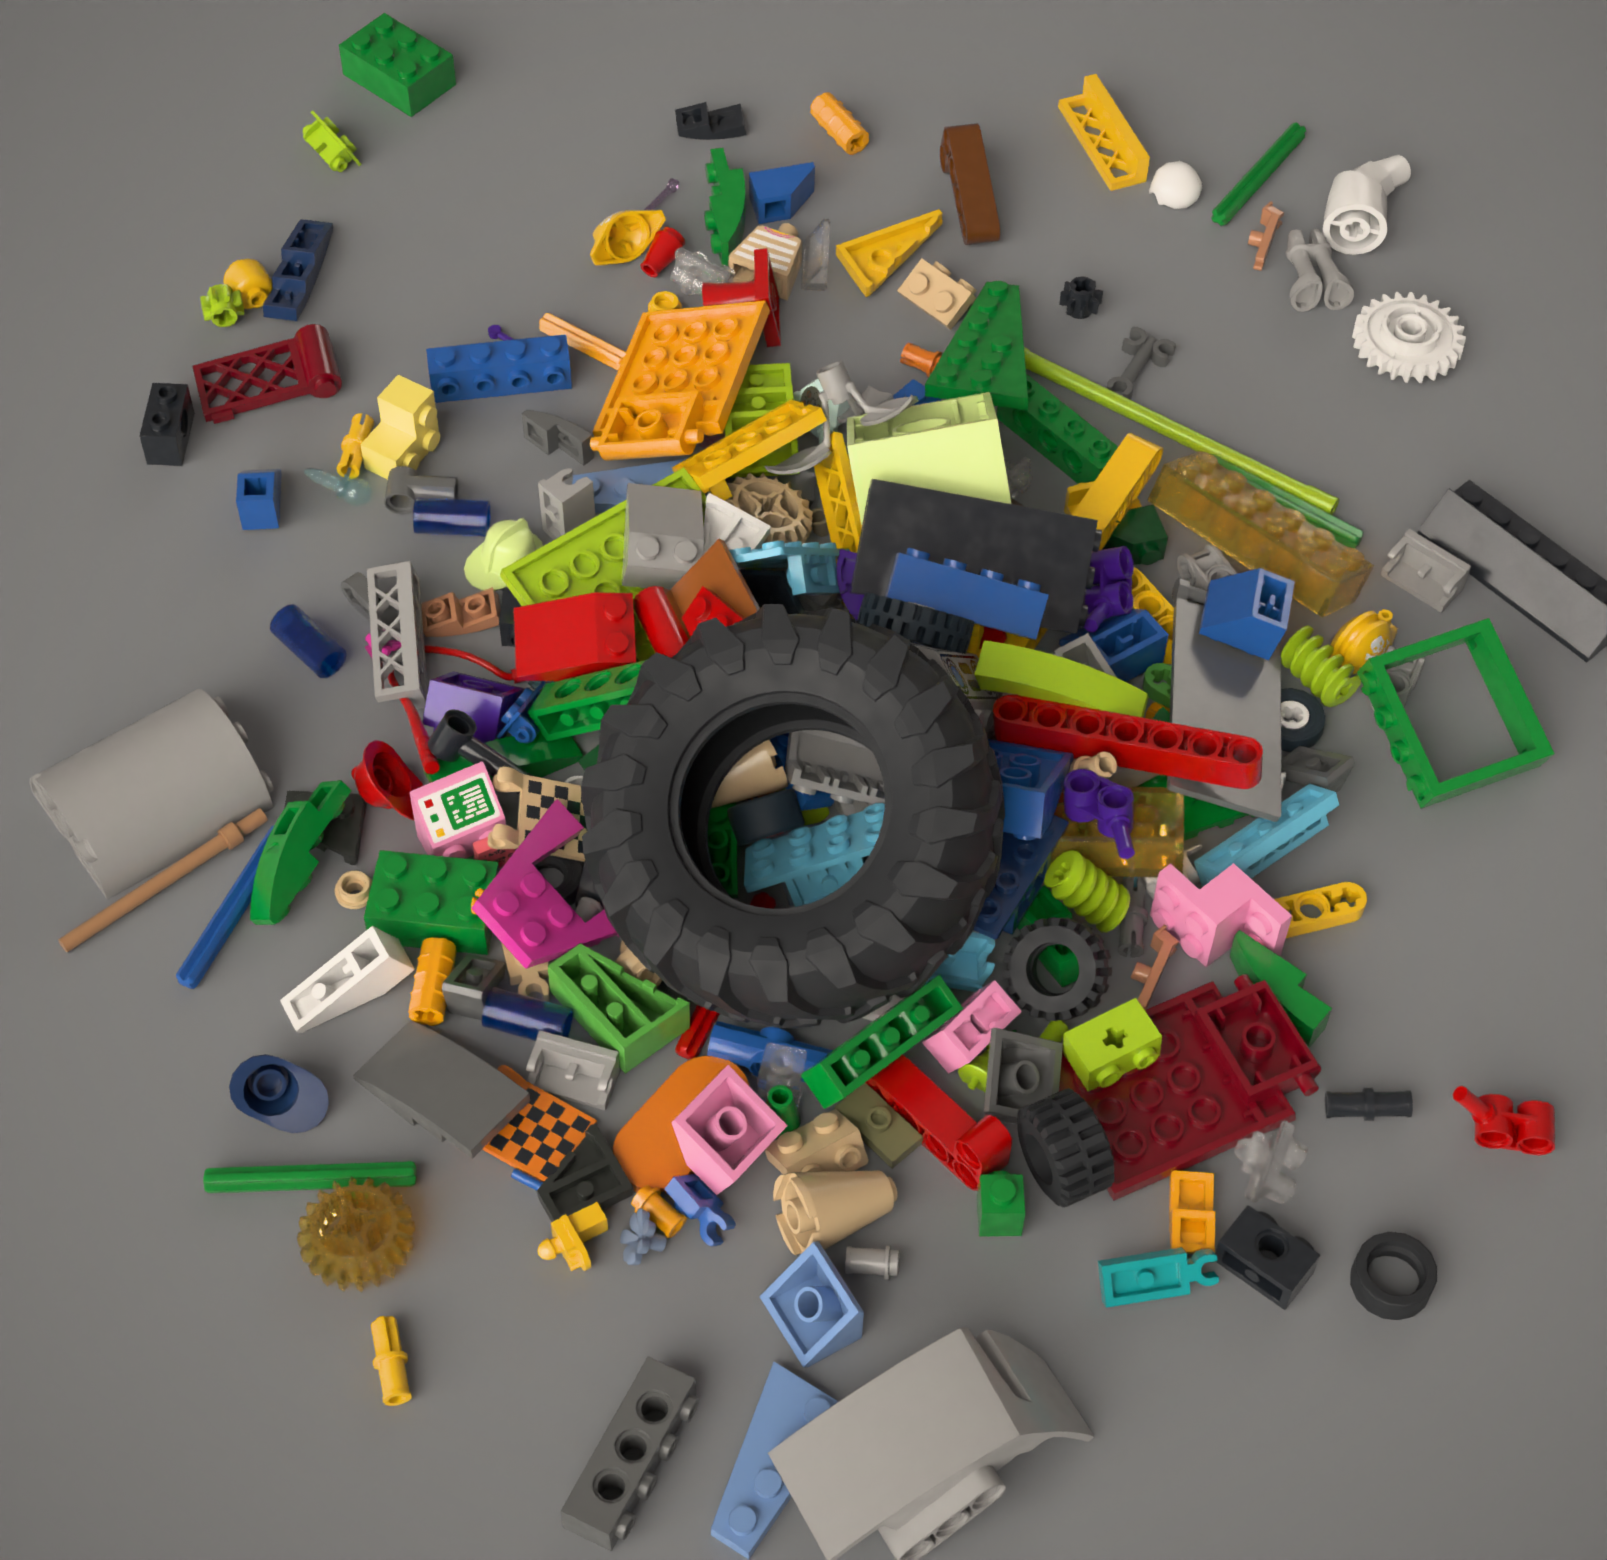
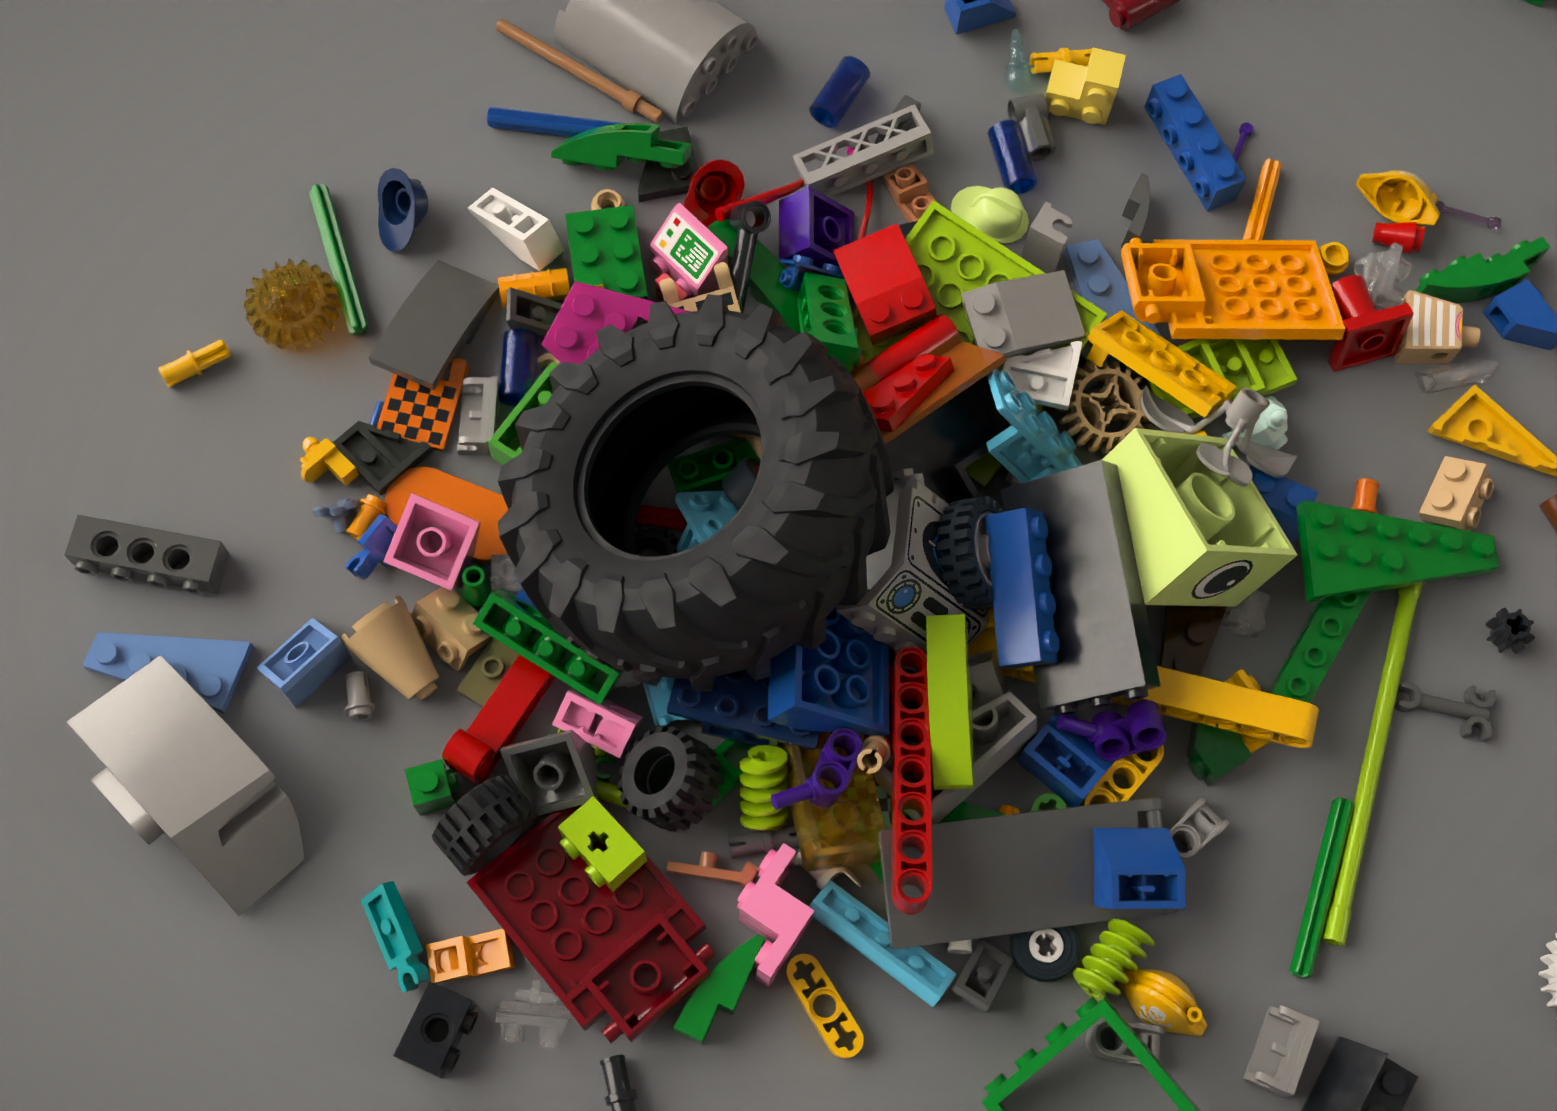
camera: 70 degrees right, 15 degrees up
clear yellow brick [1147,451,1374,618] -> none

